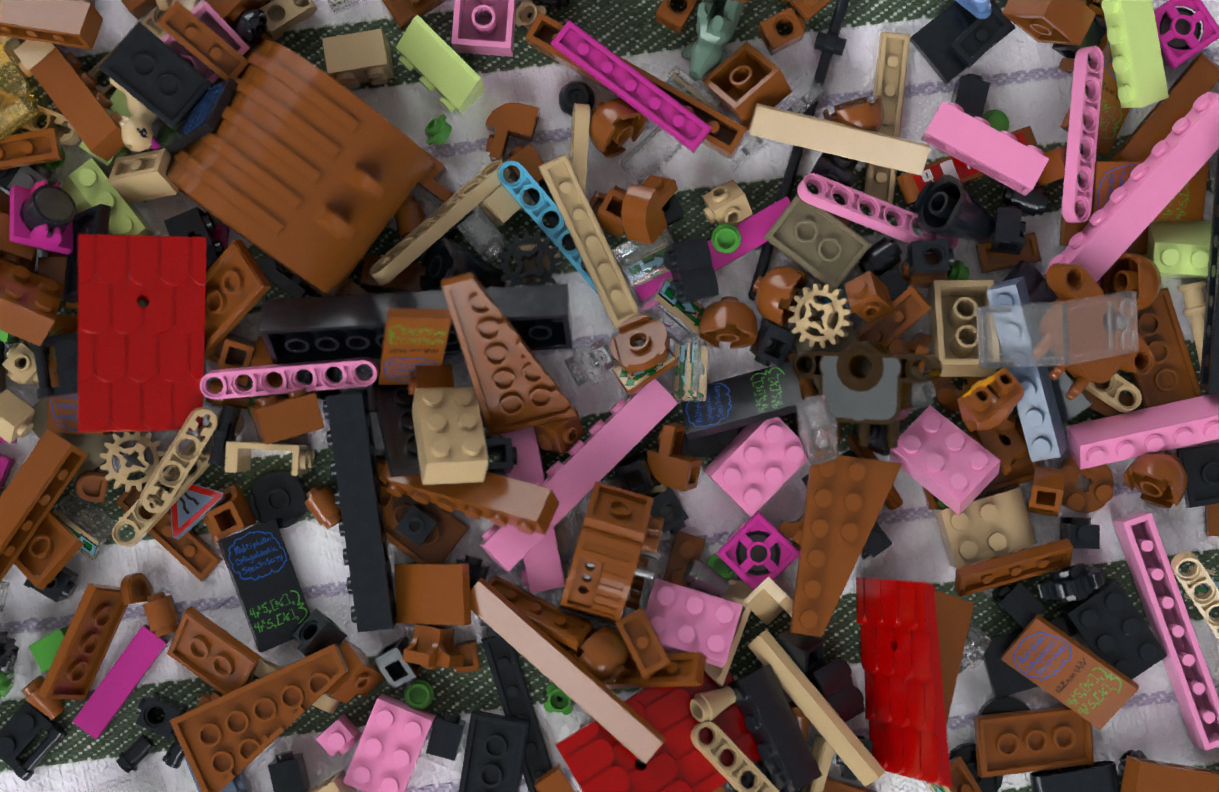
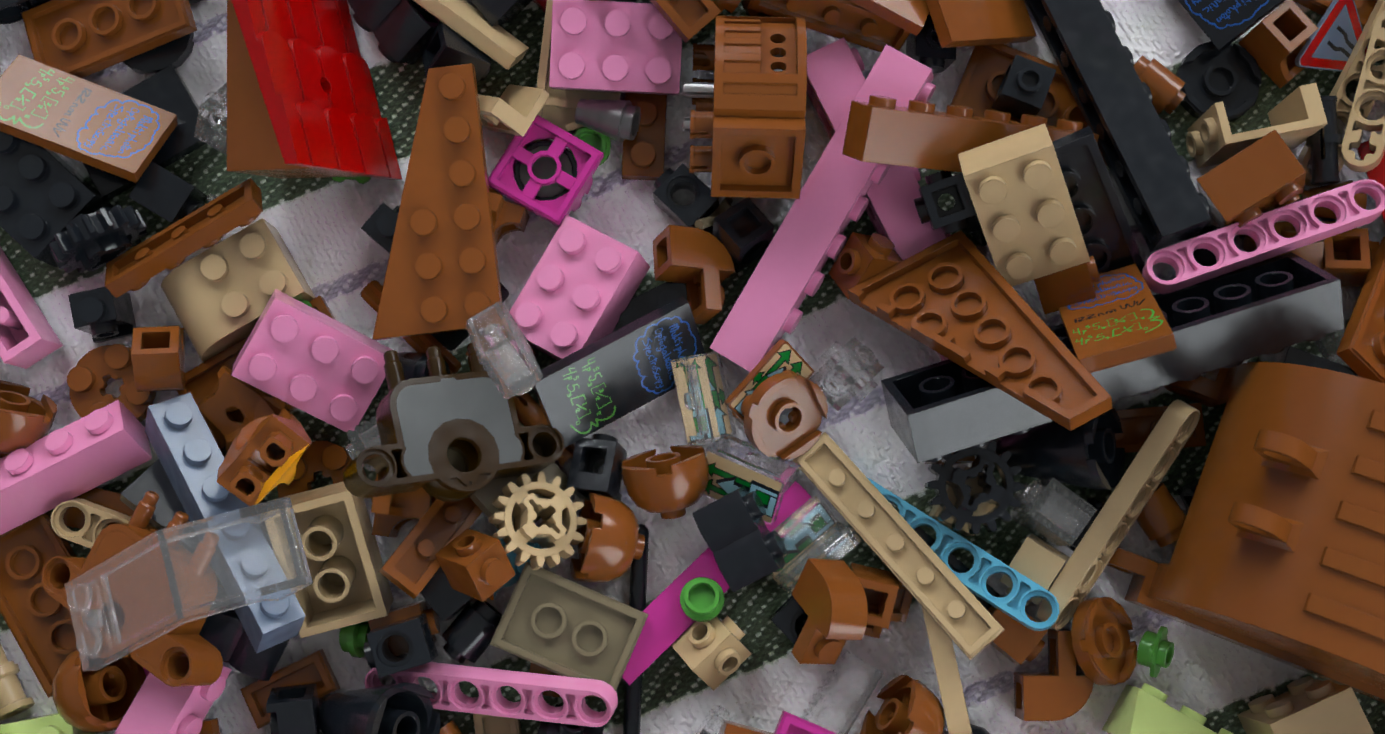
camera: 165 degrees right, 5 degrees down
none -> dark orange tile [1071,597,1138,686]

